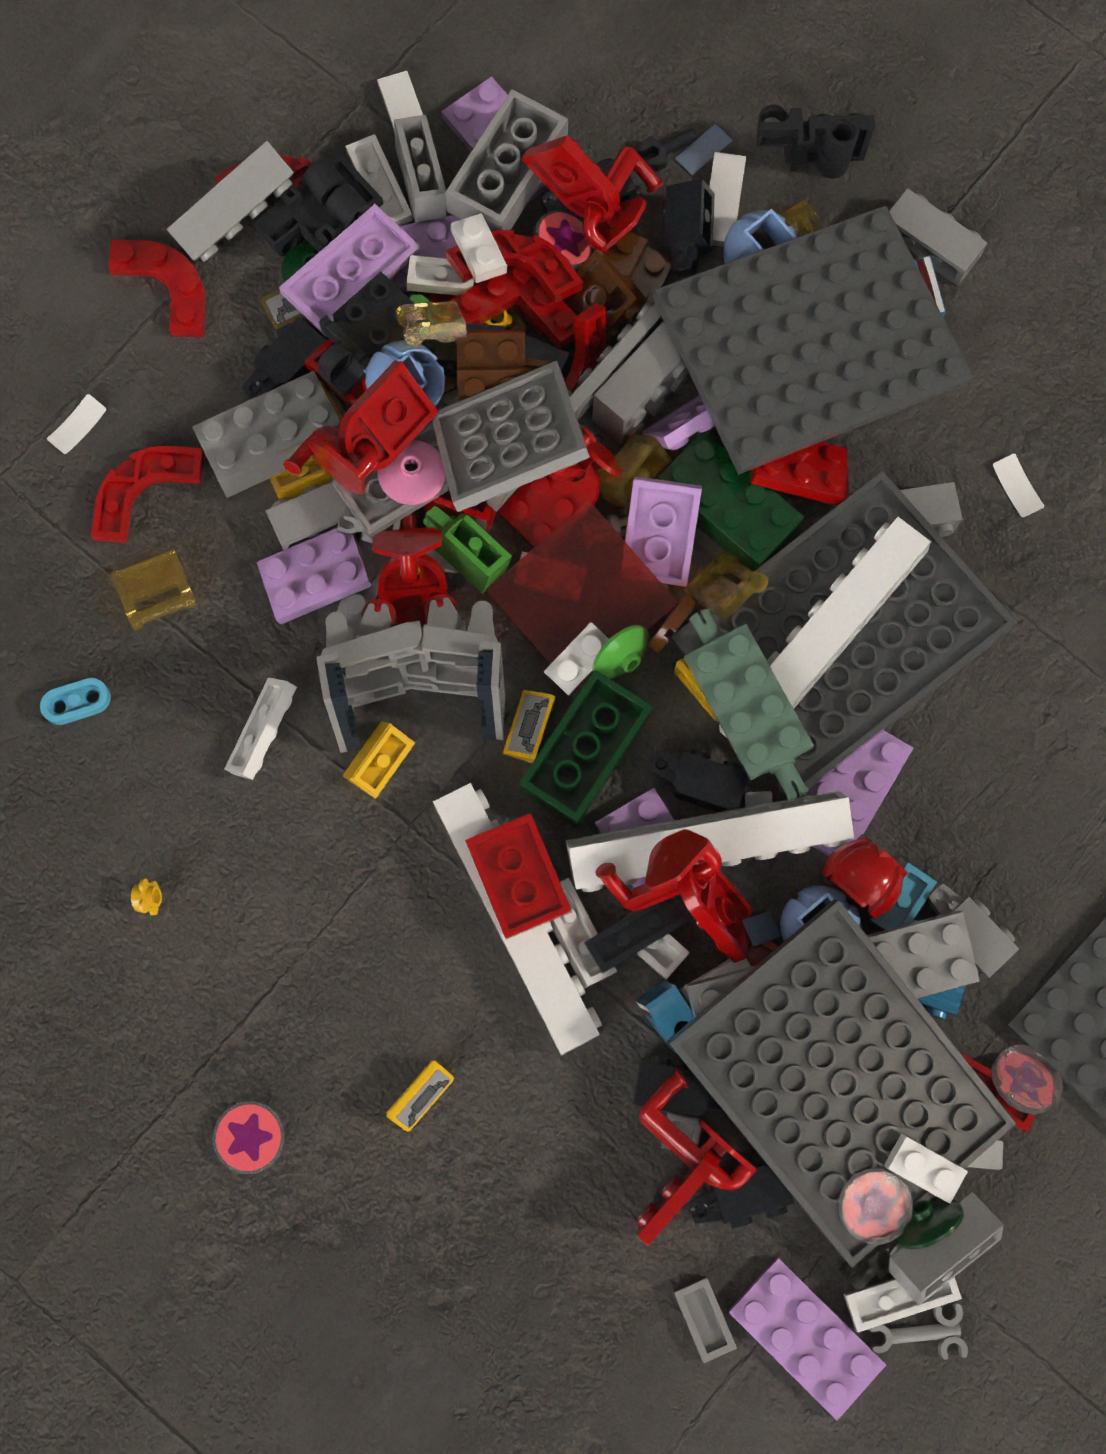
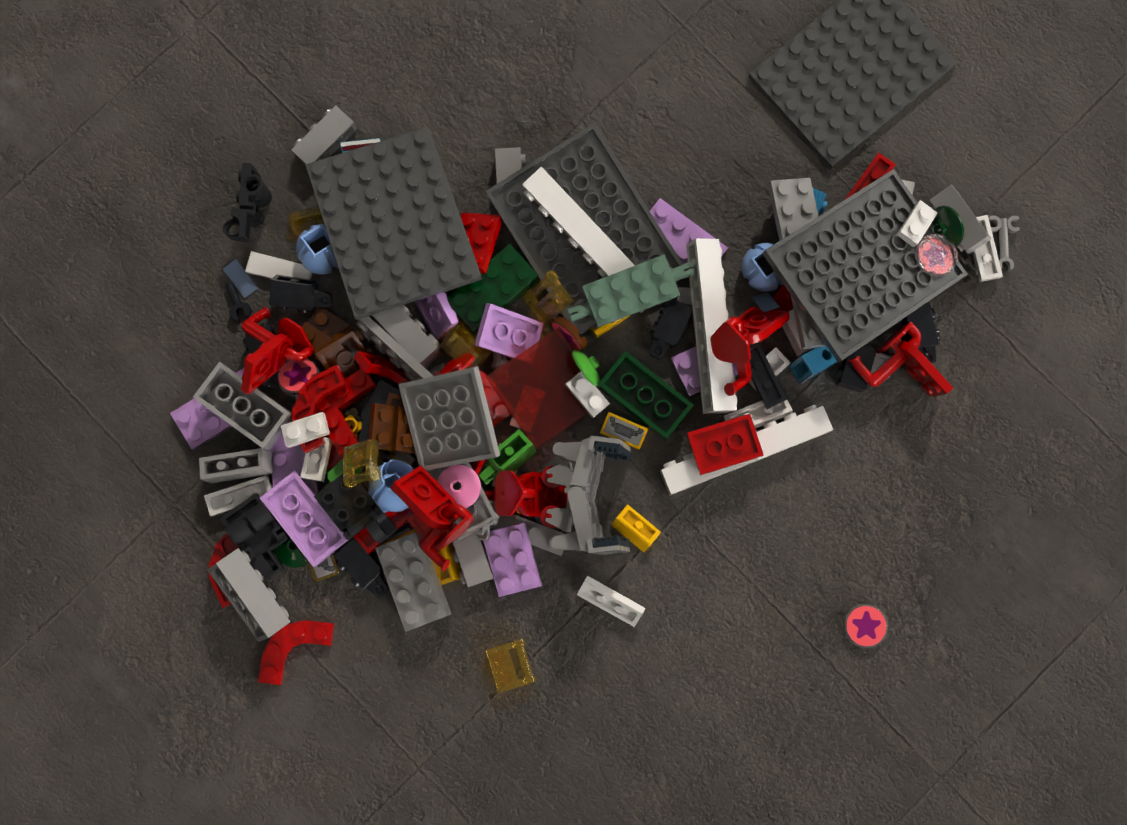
camera: 80 degrees left, 5 degrees up
medium azure plate [40,678,111,725] -> none
white sticker [47,394,106,454] -> none
red plate [91,446,205,543] -> none
yellow plate [131,878,162,916] -> none
white tile [377,71,423,130] -> none
slope [386,1060,454,1132] -> none
light grey tile [673,1277,737,1363] -> none
lavender plate [728,1257,886,1421] -> none
red piece [820,834,908,920] -> none
medium azure plate [868,863,938,931] -> none
light grey hinge [926,883,1019,980] -> none
clear tile [991,1044,1063,1115] -> none
white sticker [993,454,1044,518] -> none

